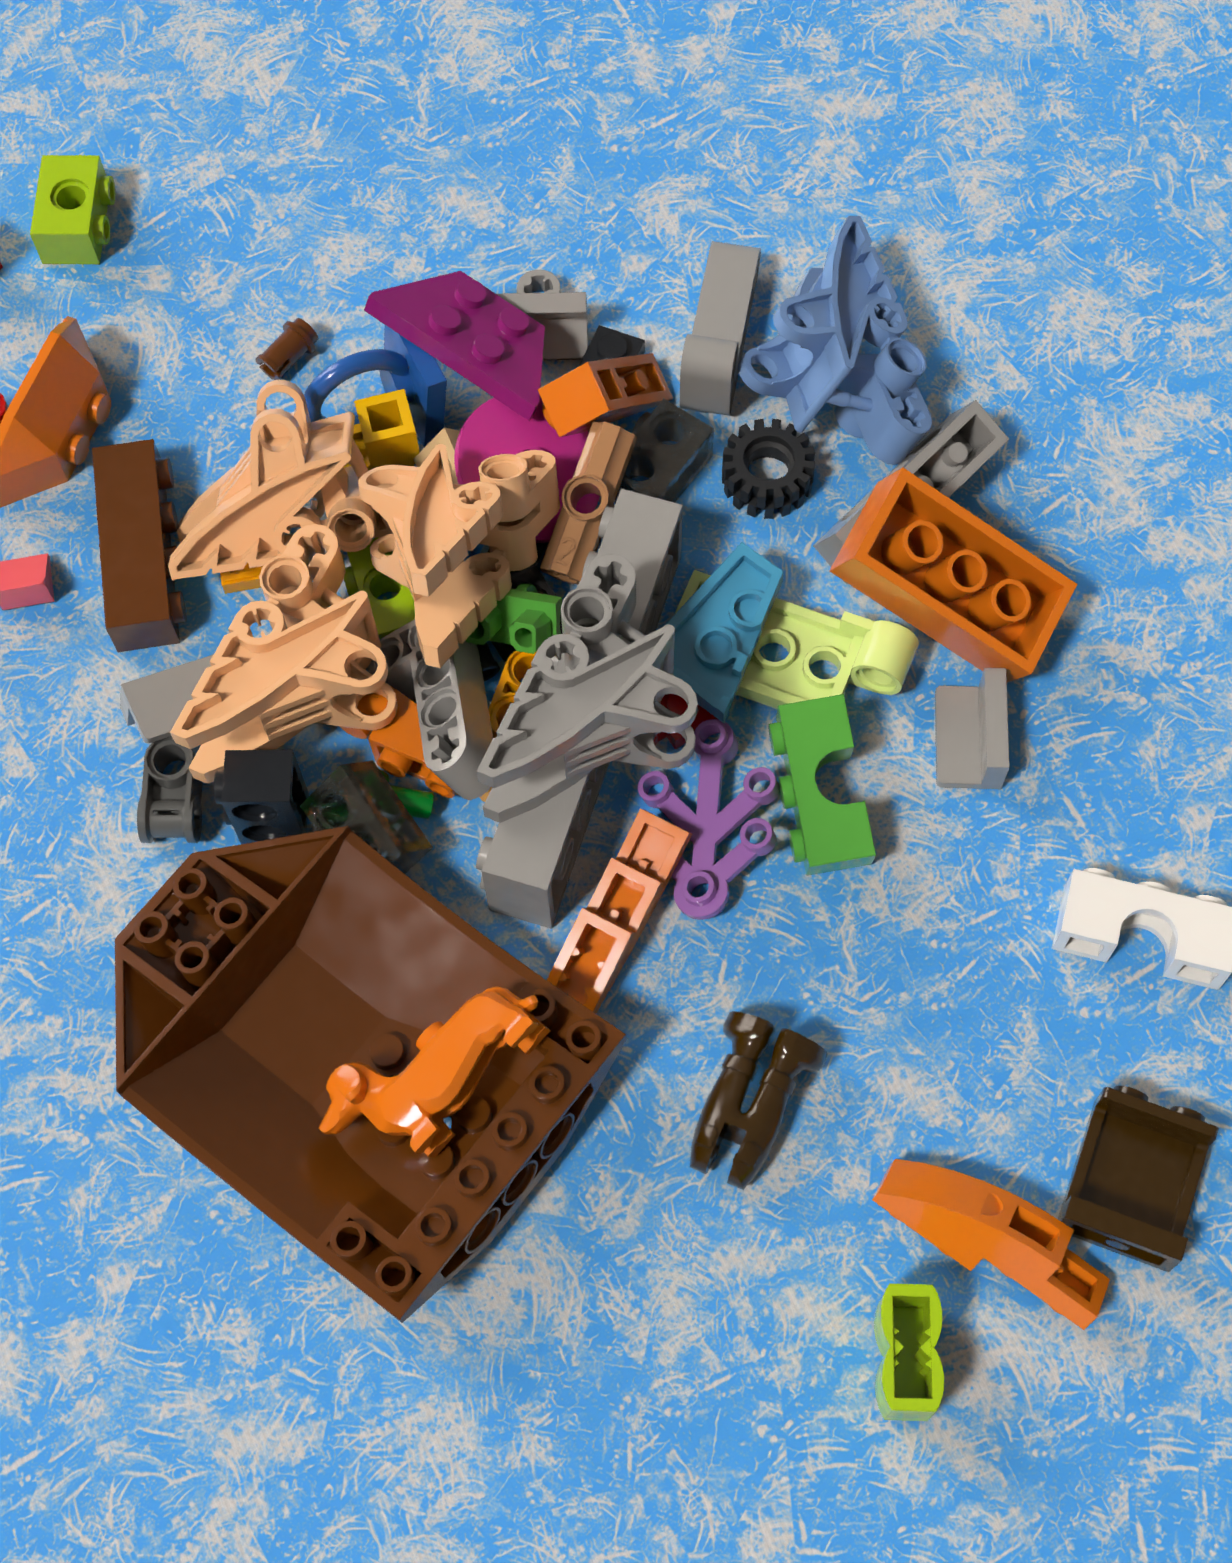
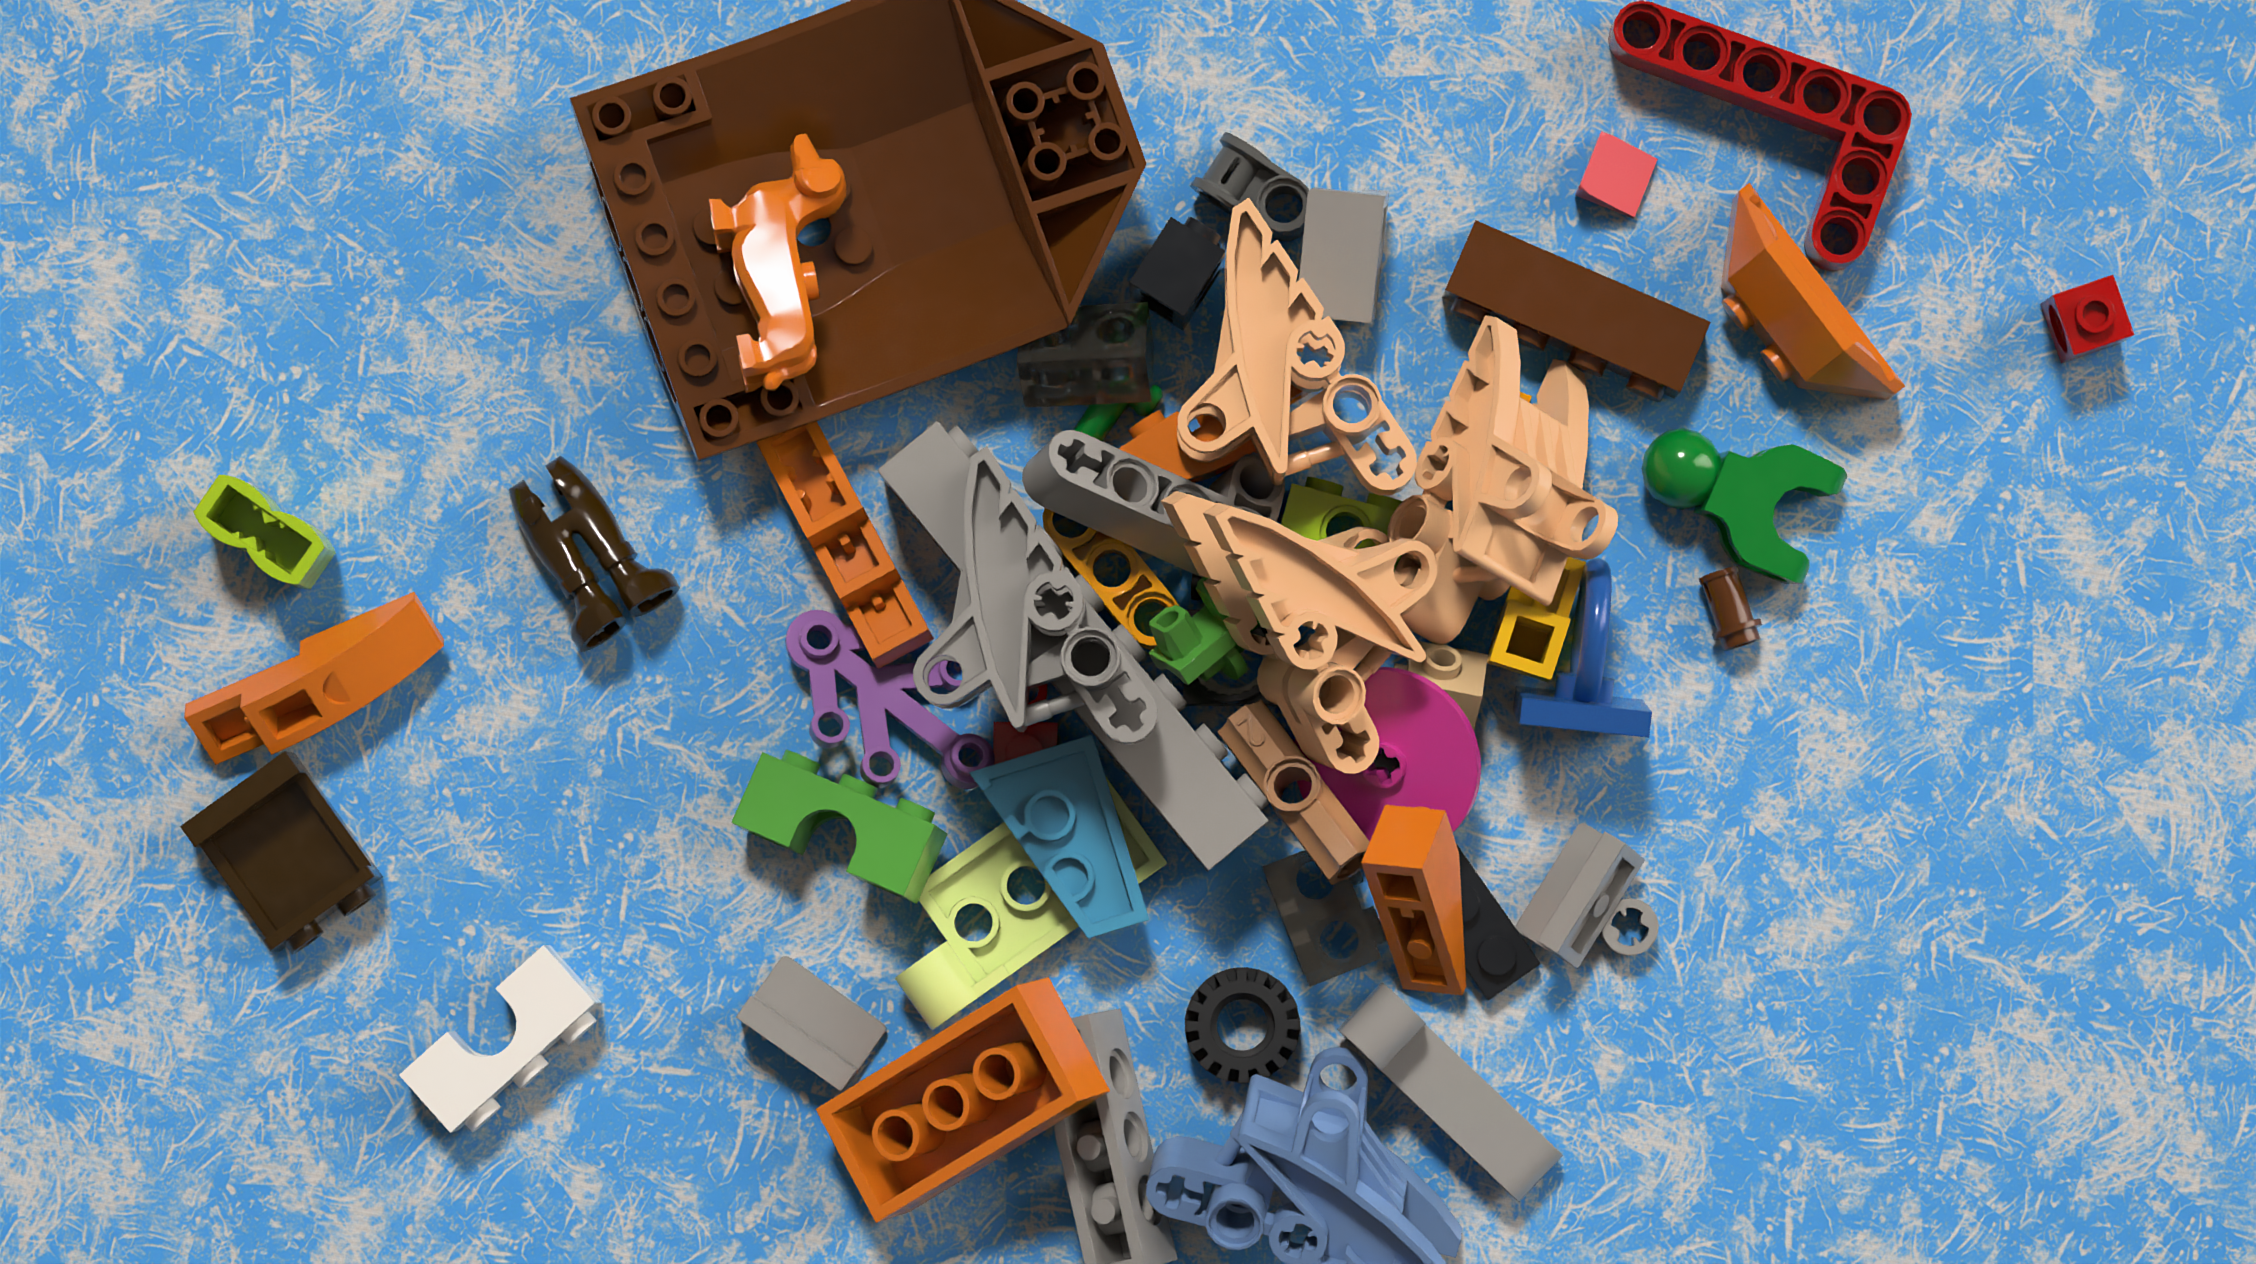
camera: 125 degrees right, 20 degrees up
lime brick [30,155,116,265] -> none
magenta wing [364,271,545,421] -> none
none -> green piece [1641,428,1847,584]

